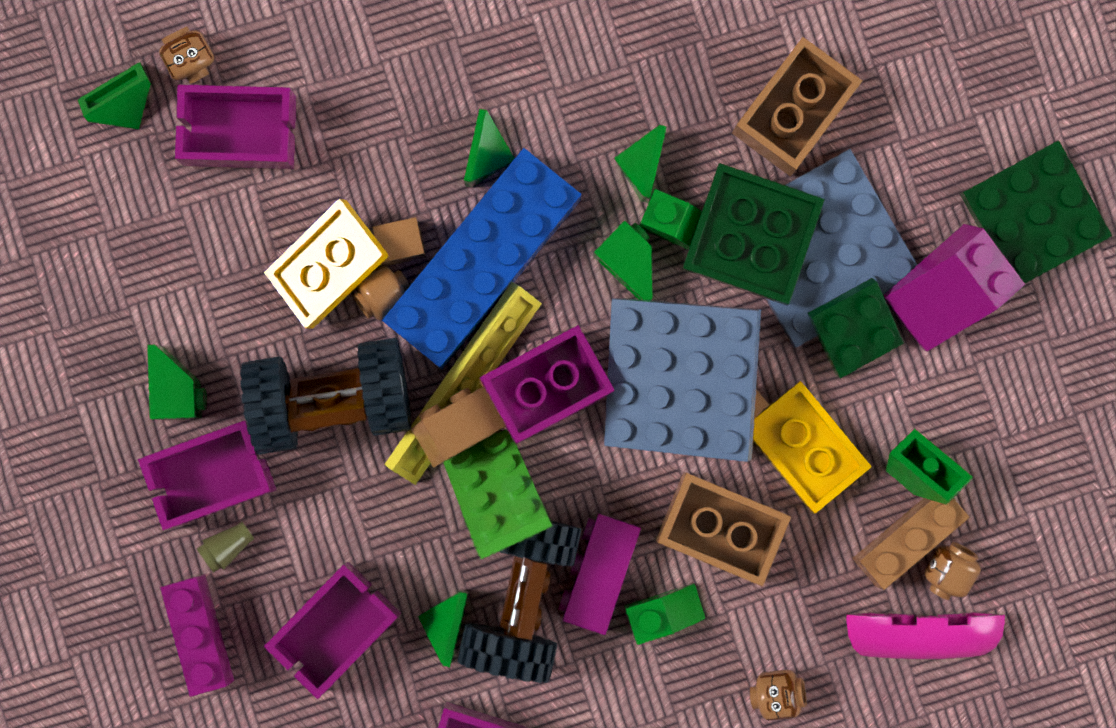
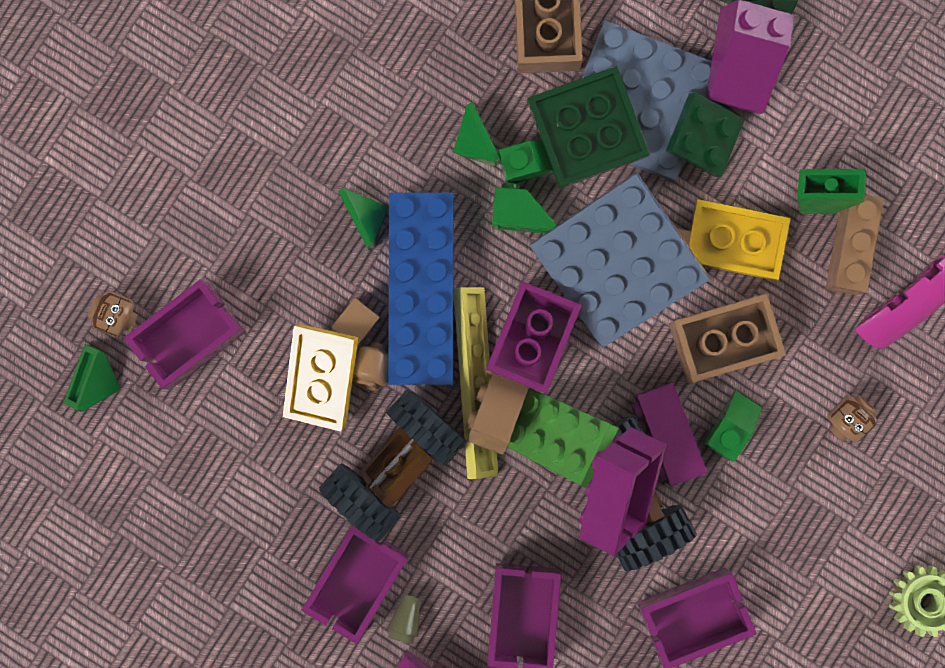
camera: 25 degrees left, 0 degrees up
green slope [147,344,207,420] -> none
green slope [418,589,469,667] -> none
medium nougat head [924,542,981,600] -> none
none -> magenta piece [579,427,667,556]

